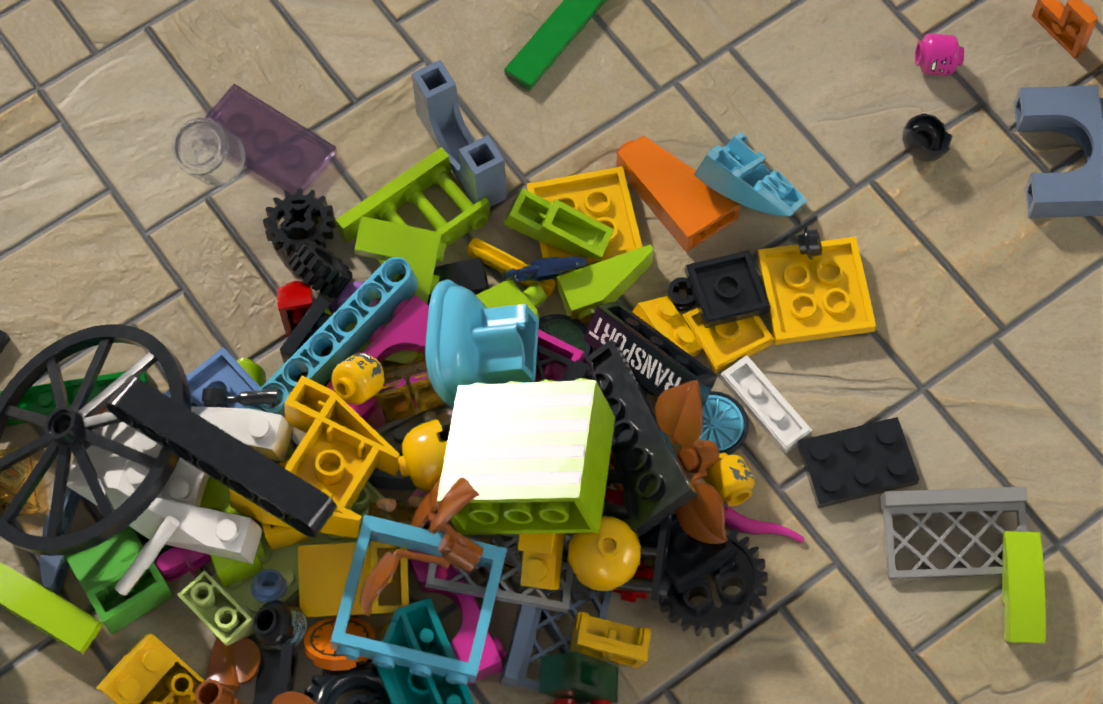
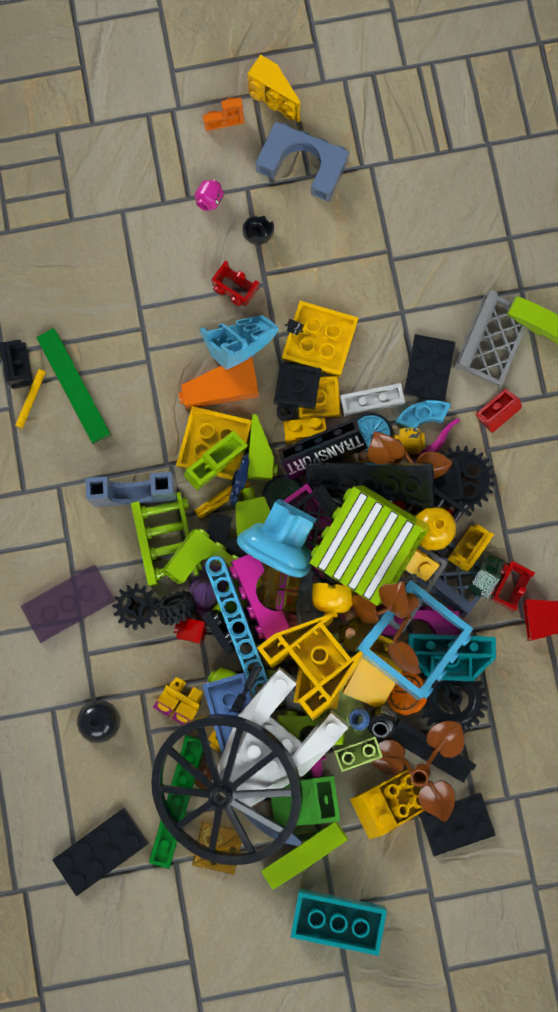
camera: 60 degrees left, 15 degrees up
black beam [106,376,337,538] -> none
white piece [115,516,180,595] -> none
clear piece [171,117,246,186] -> none
yellow head [332,353,385,405] -> none
none -> black cylinder [77,700,121,743]
none -> yellow hips [153,677,204,725]
none -> red window [211,260,260,307]
none -> medium azure tile [395,400,451,428]
none -> red slope [475,388,522,433]

